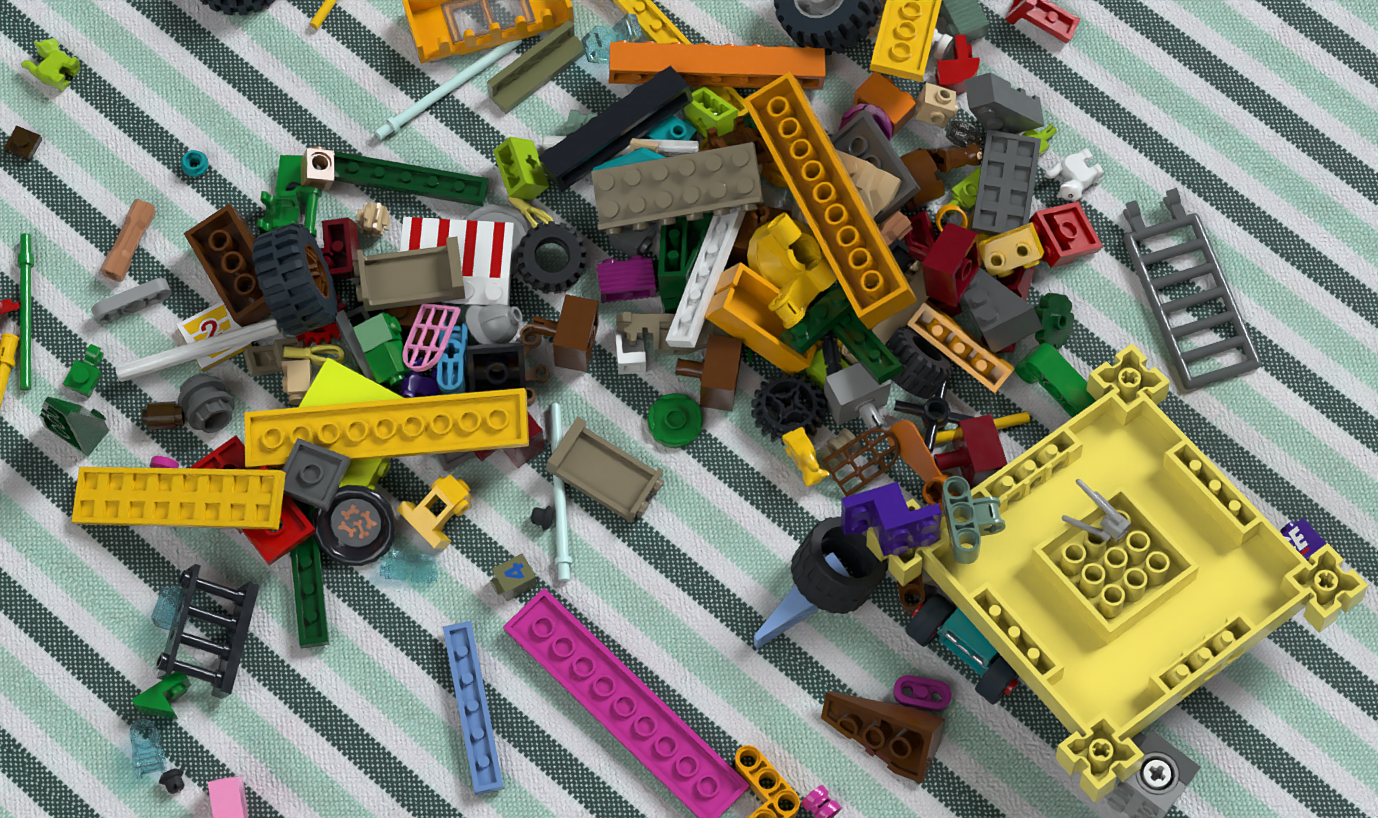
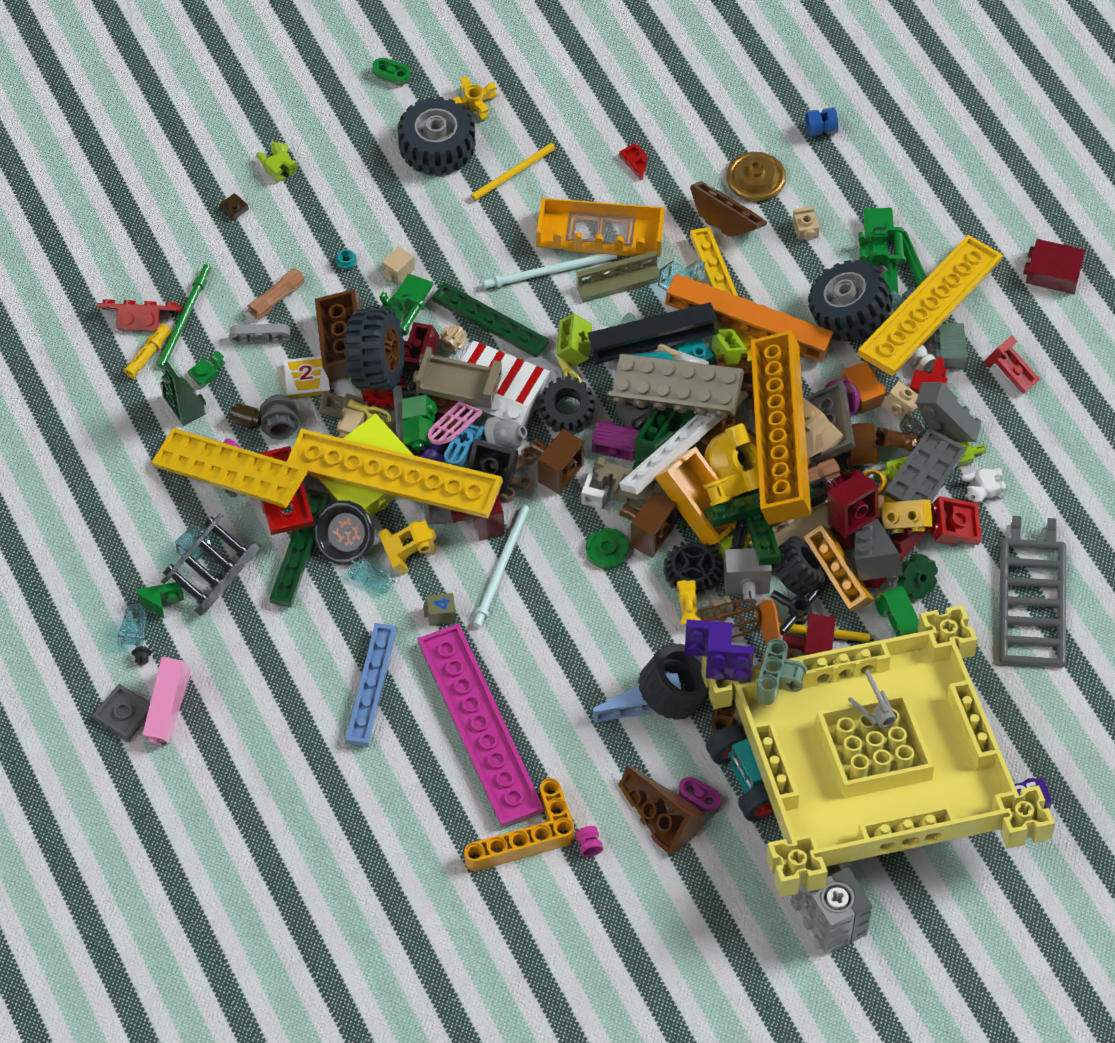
camera: 25 degrees right, 10 degrees down
white axle [116,318,279,382] -> none
dark grey tile [282,438,351,512] -> none
medium nougat brick [301,147,334,192] -> none
black piece [531,506,553,531] -> none
dark tan panel [546,416,664,523] -> none
none -> tan brick [382,246,415,284]

